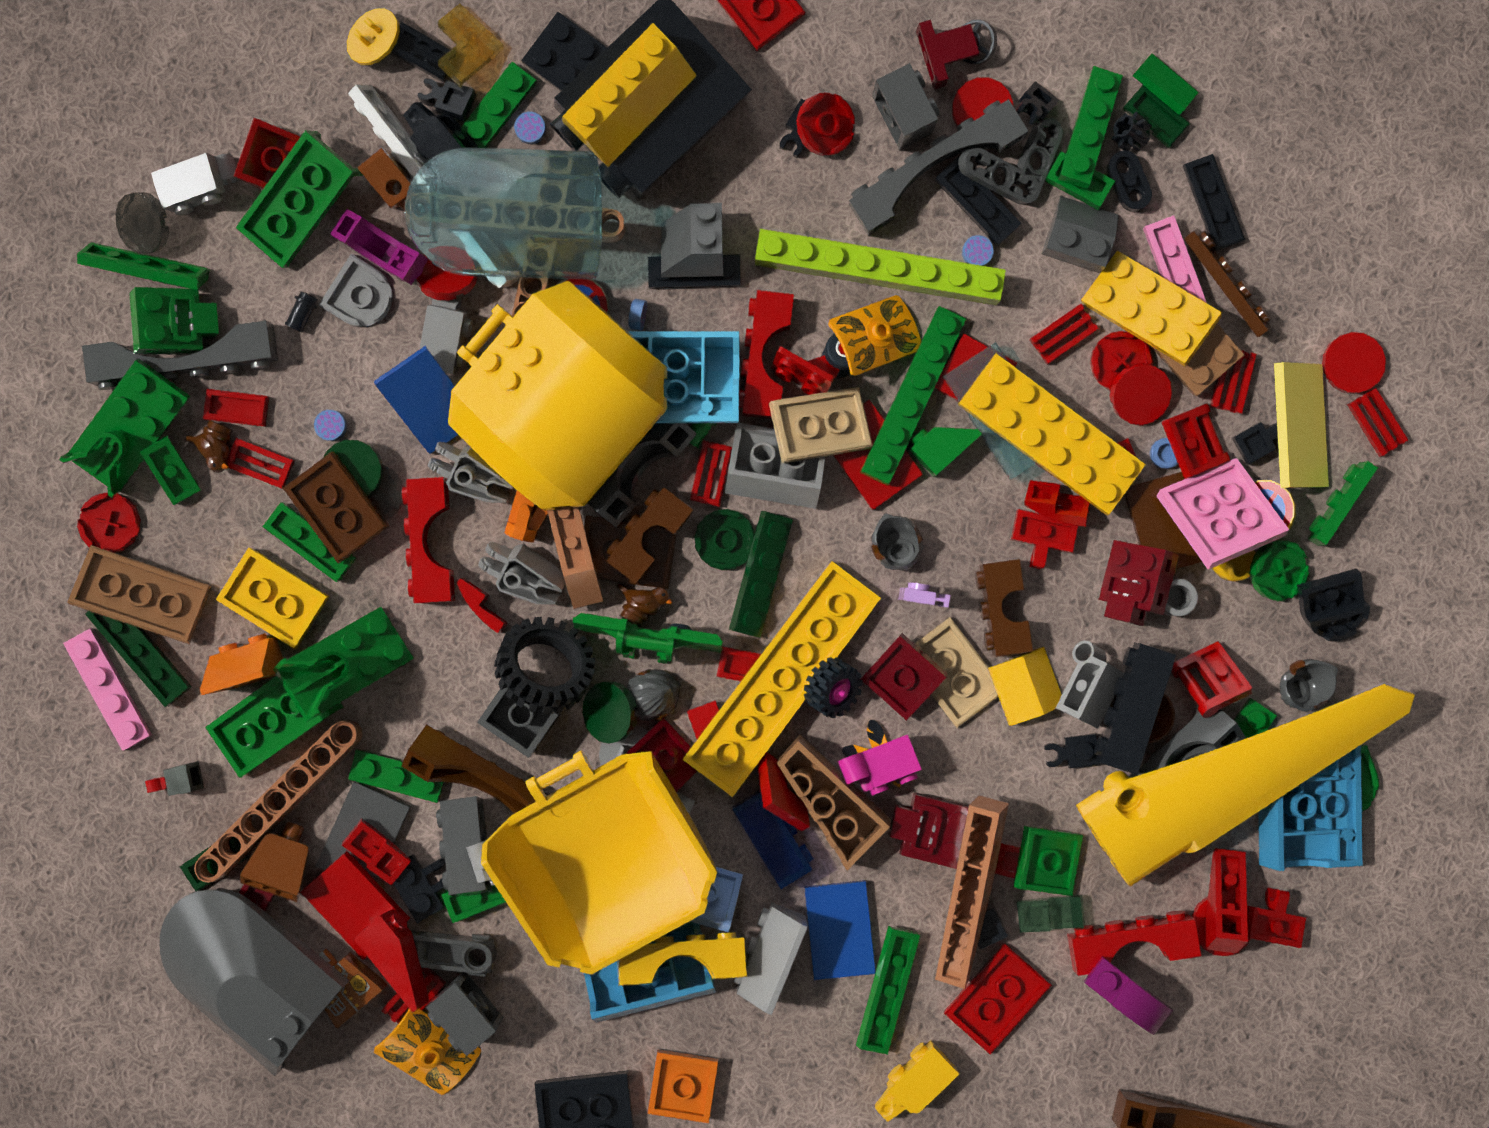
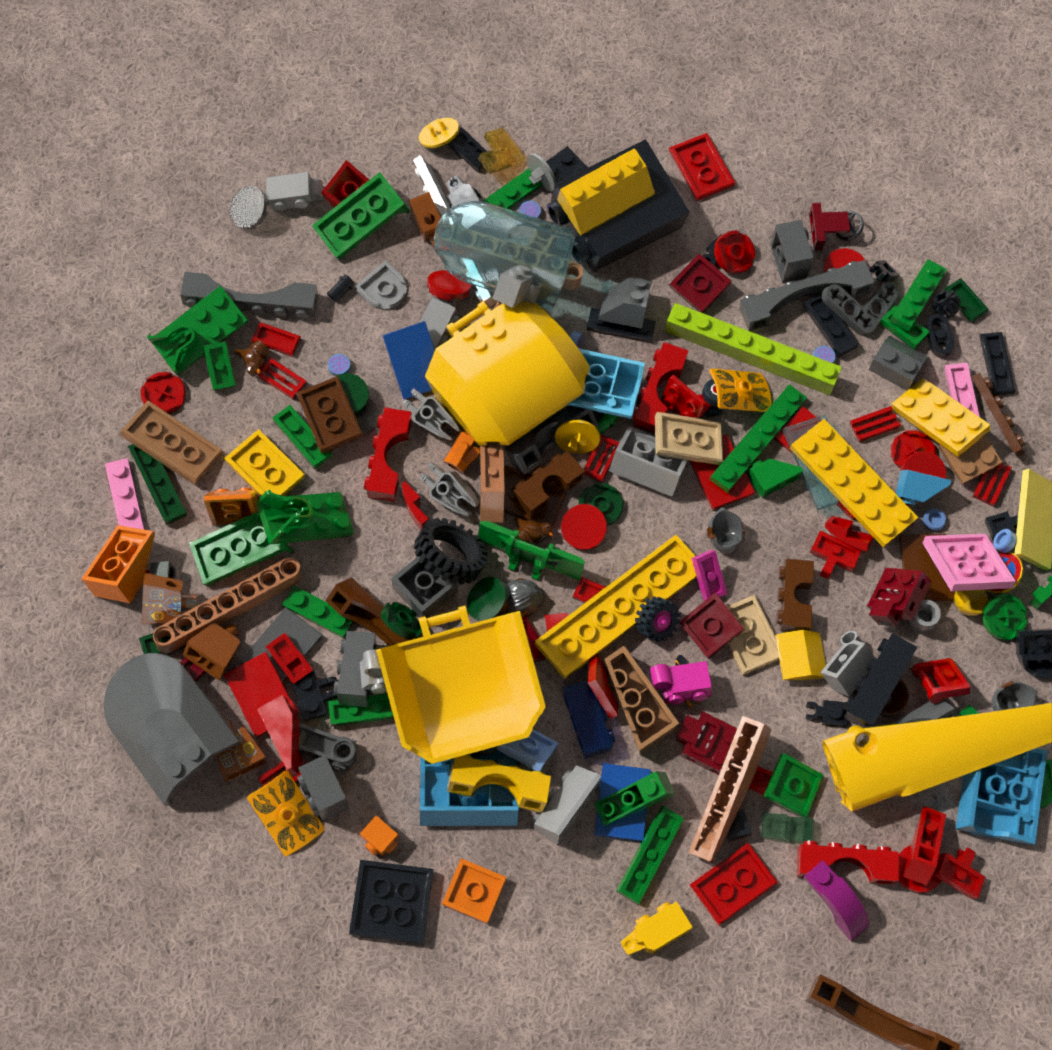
camera: 10 degrees right, 20 degrees down
green tile [77,242,209,290] -> none
green piece [129,287,219,355] -> none
magenta arch [330,209,428,285] -> none
black plate [417,79,477,121] -> none
dark green plate [729,511,793,638] -> none
lavender plate [898,582,951,608] -> none
green tile [1133,53,1199,115] -> none
red plate [1161,403,1231,479] -> none
none -> orange slope [82,525,155,603]
none -> dark orange torso [142,573,197,624]
none -> orange brick [360,816,399,857]
none -> dark green tile [380,602,422,640]
none -> light grey hinge [492,265,542,308]
none -> light grey piece [527,153,557,192]
none -> yellow piece [555,420,600,454]
none -> red tile [561,504,607,550]
none -> green slope [594,771,675,826]
none -> dark red plate [669,254,732,313]
none -> dark pink plate [692,550,727,601]
none -> dark azure slope [896,470,951,506]
none -> medium blue tile [993,529,1017,553]

